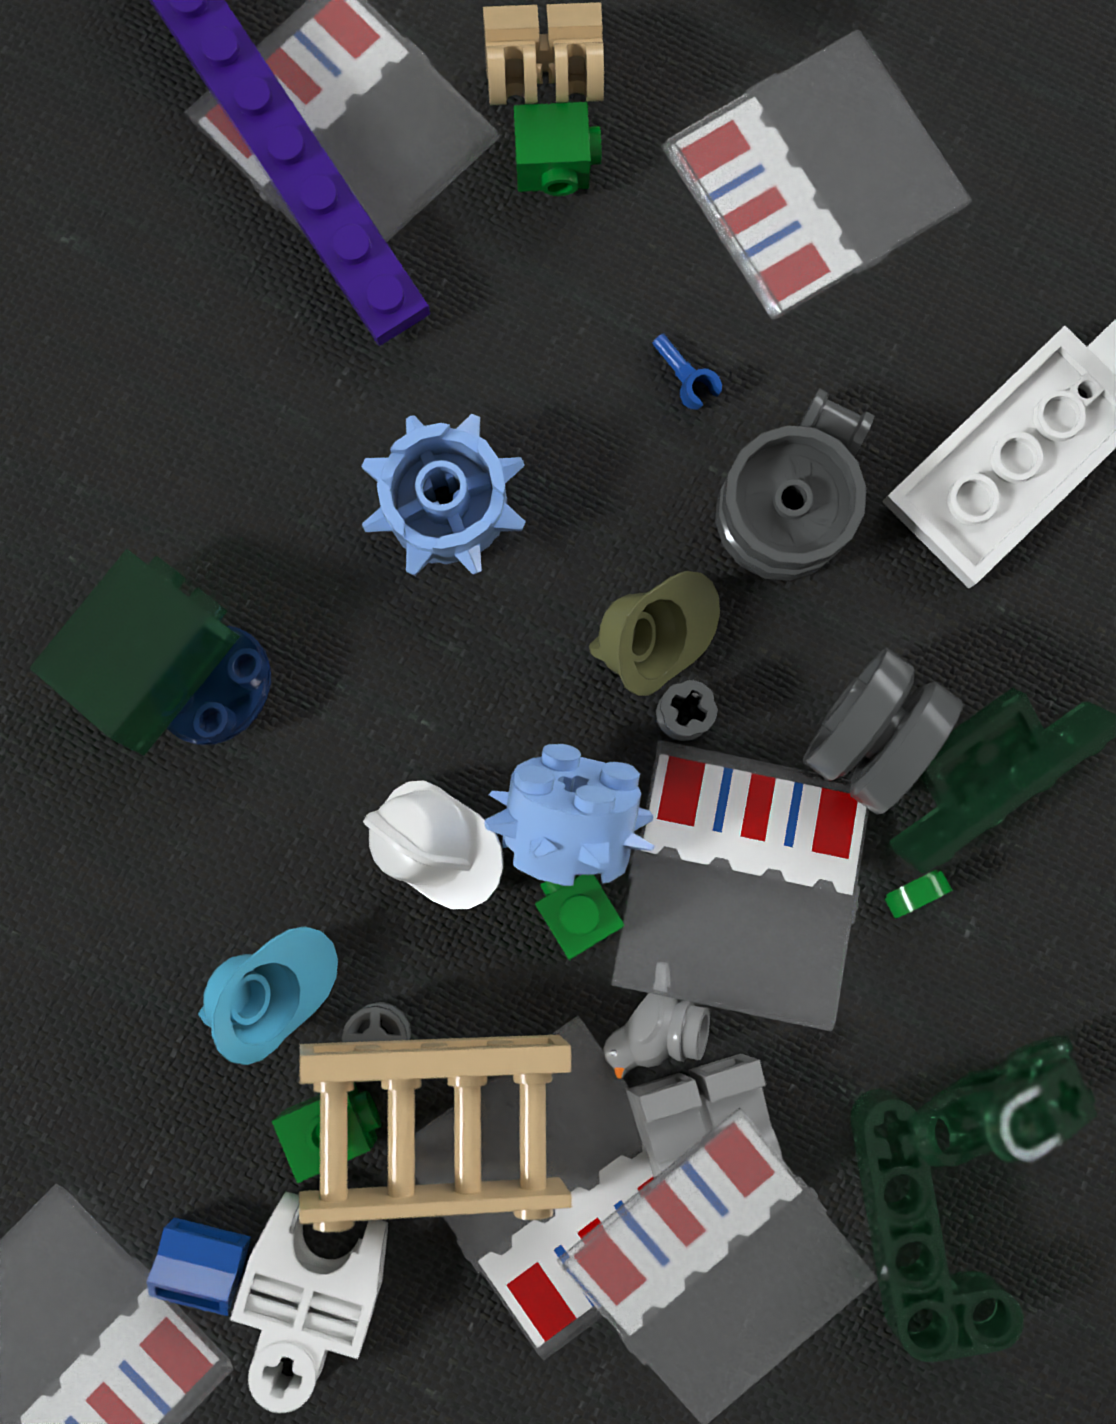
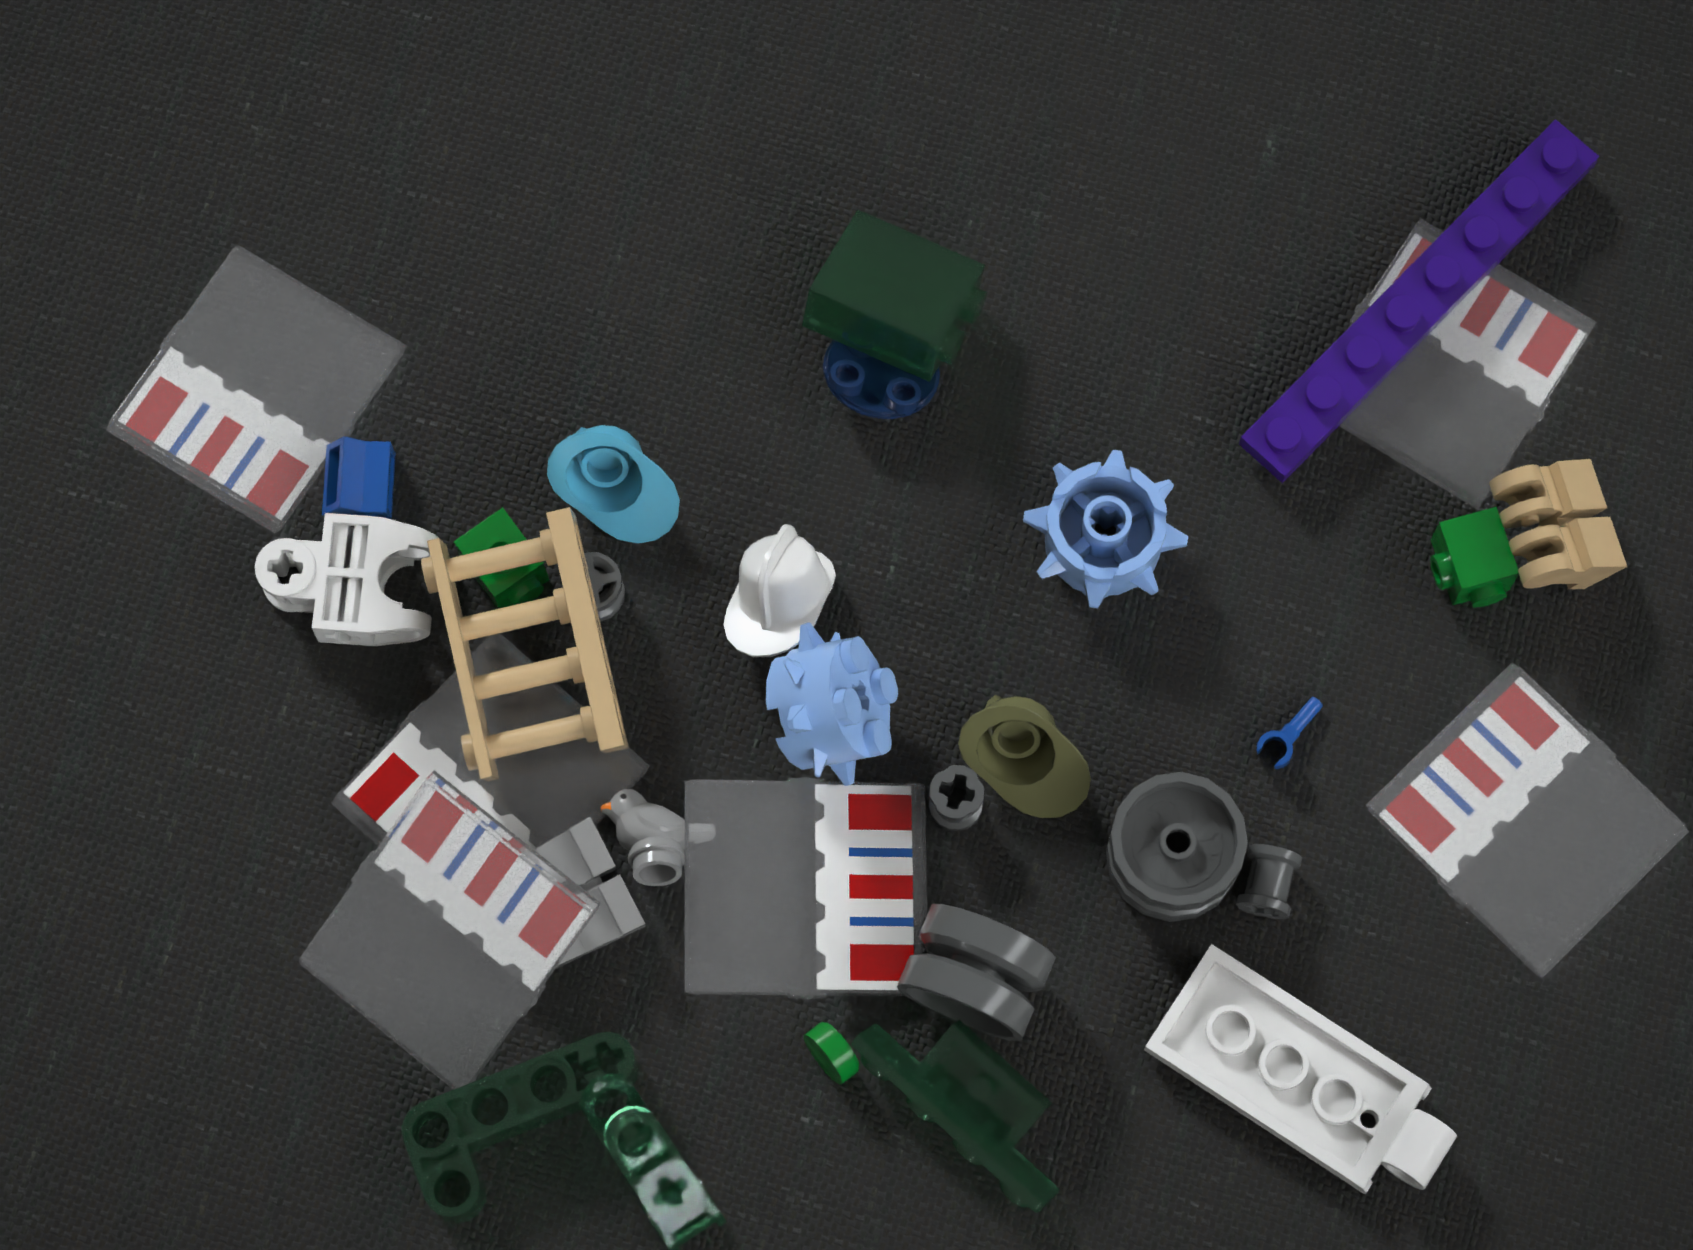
camera: 85 degrees right, 10 degrees down
green brick [535,874,625,960] -> none

